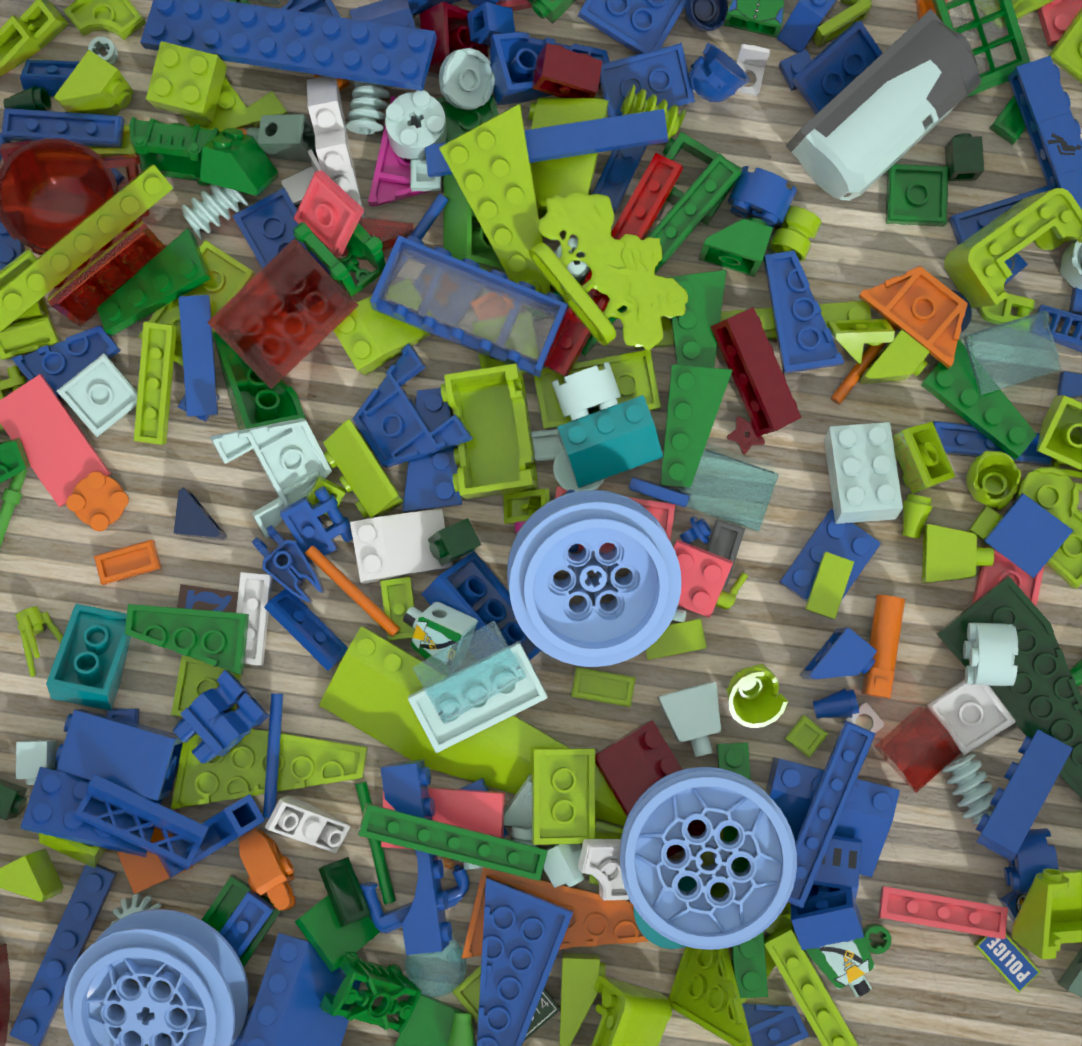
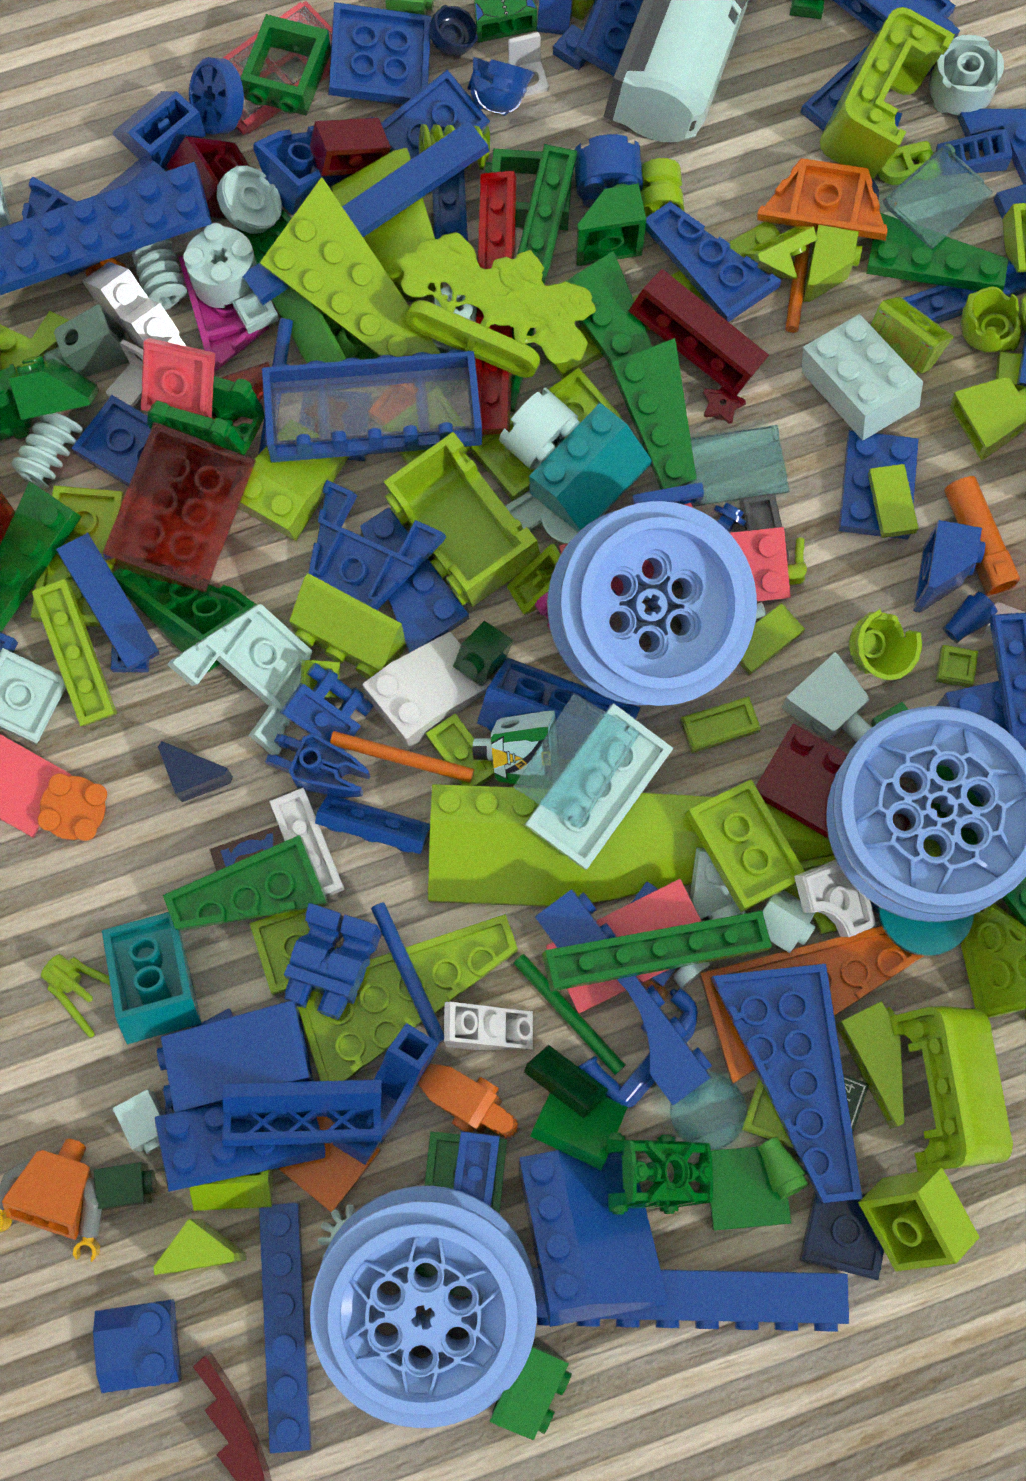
camera: 30 degrees left, 10 degrees down
orange tile [94,540,162,585] -> none
blue brick [467,2,515,46] -> none
green tile [886,164,948,227] -> none
lime cone [902,493,933,539] -> none
dark green brick [945,133,984,181] -> none

